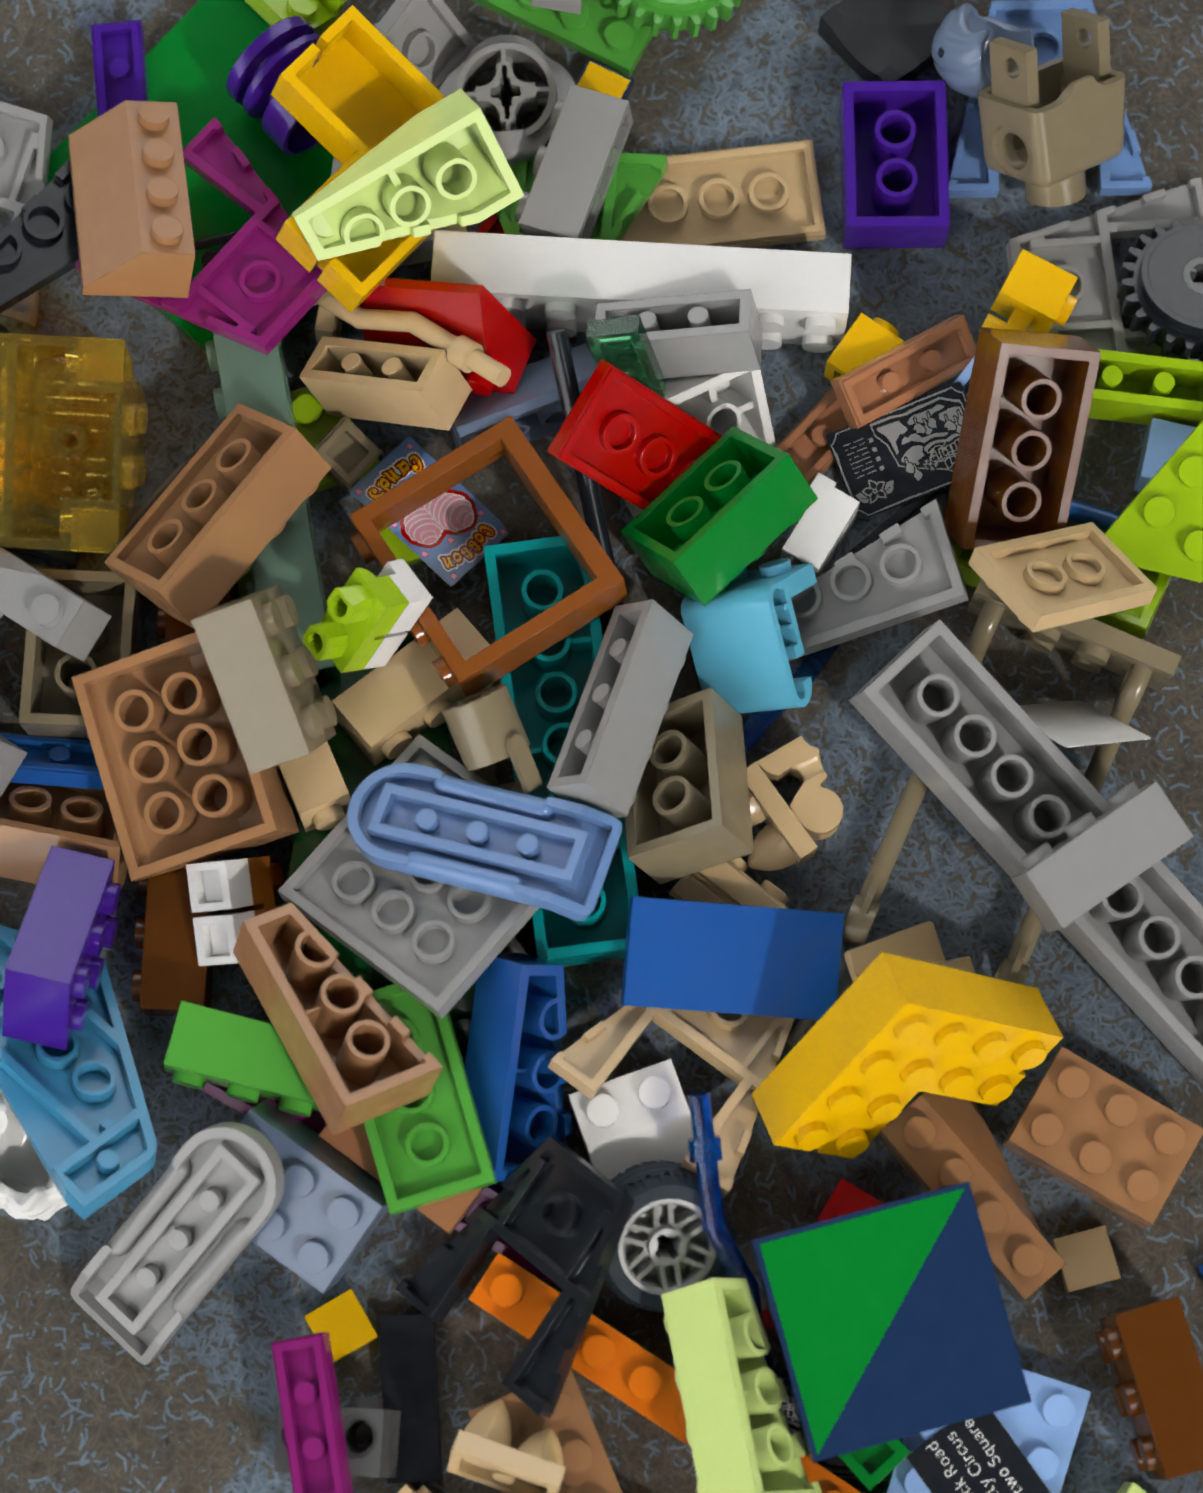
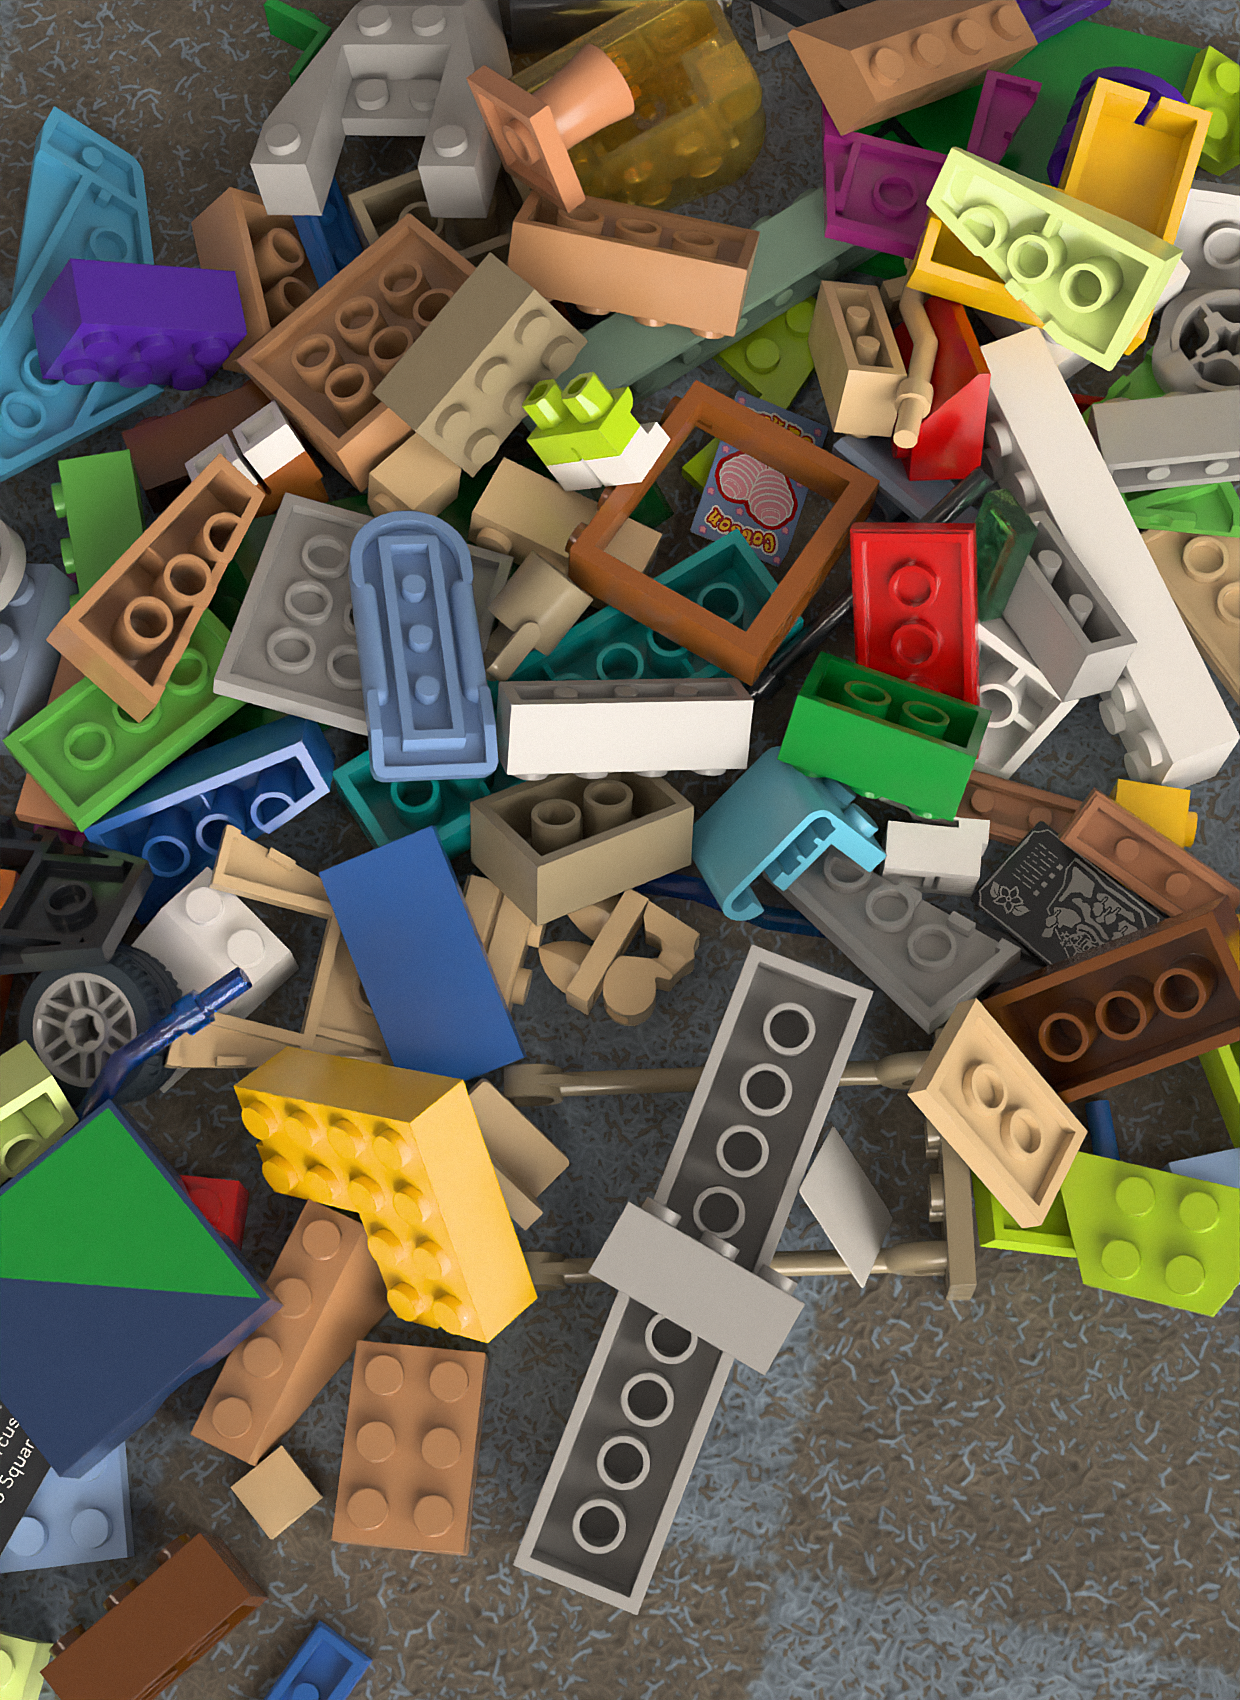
camera: 65 degrees right, 5 degrees down
dark tan tile [314,416,383,491] -> none
none -> nougat plant [466,43,634,213]

